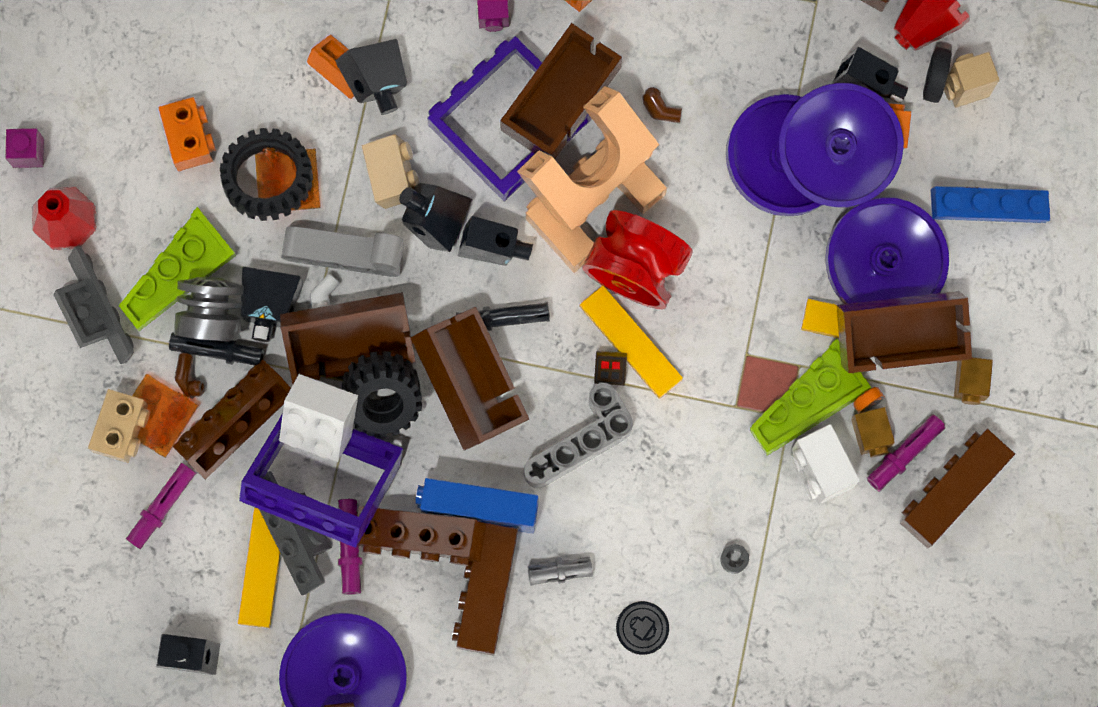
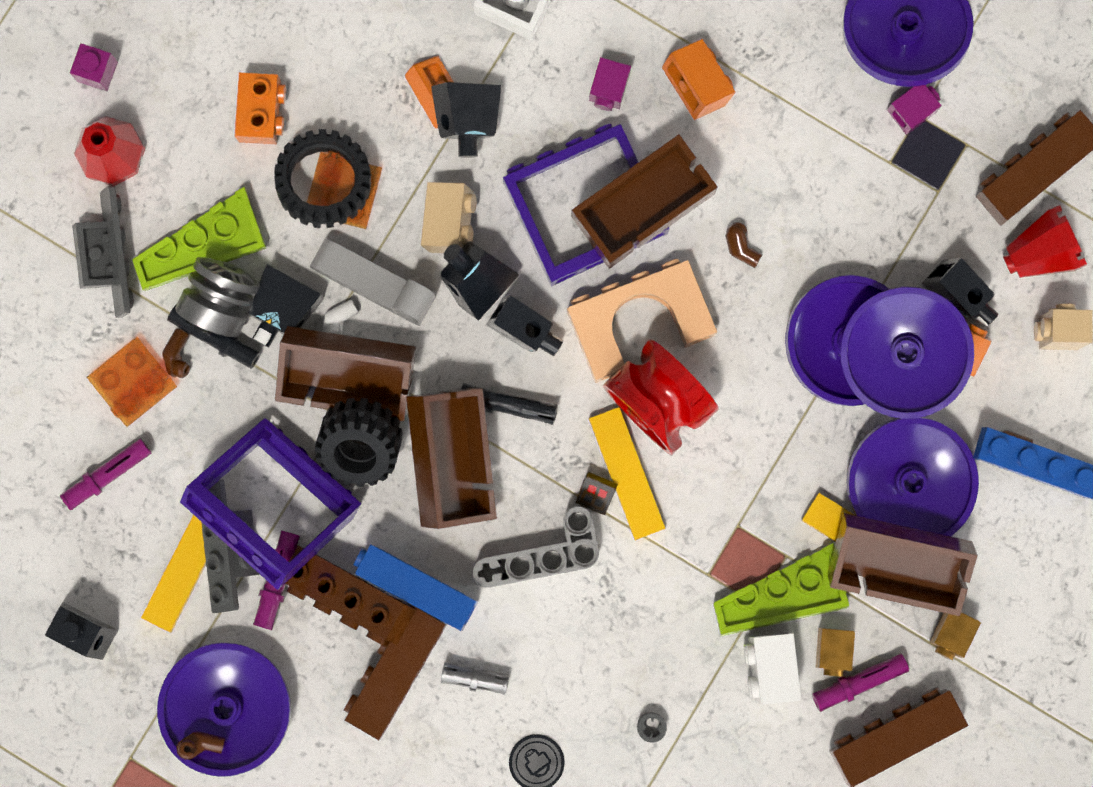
camera: 20 degrees right, 5 degrees up
tan brick [88,389,150,463] -> none
reddish brown brick [172,360,291,480] -> none
white brick [279,374,358,462] -> none
light nougat arch [517,86,659,231] -> none
orange tile [853,387,885,413] -> none
black tyre [923,47,952,103] -> none

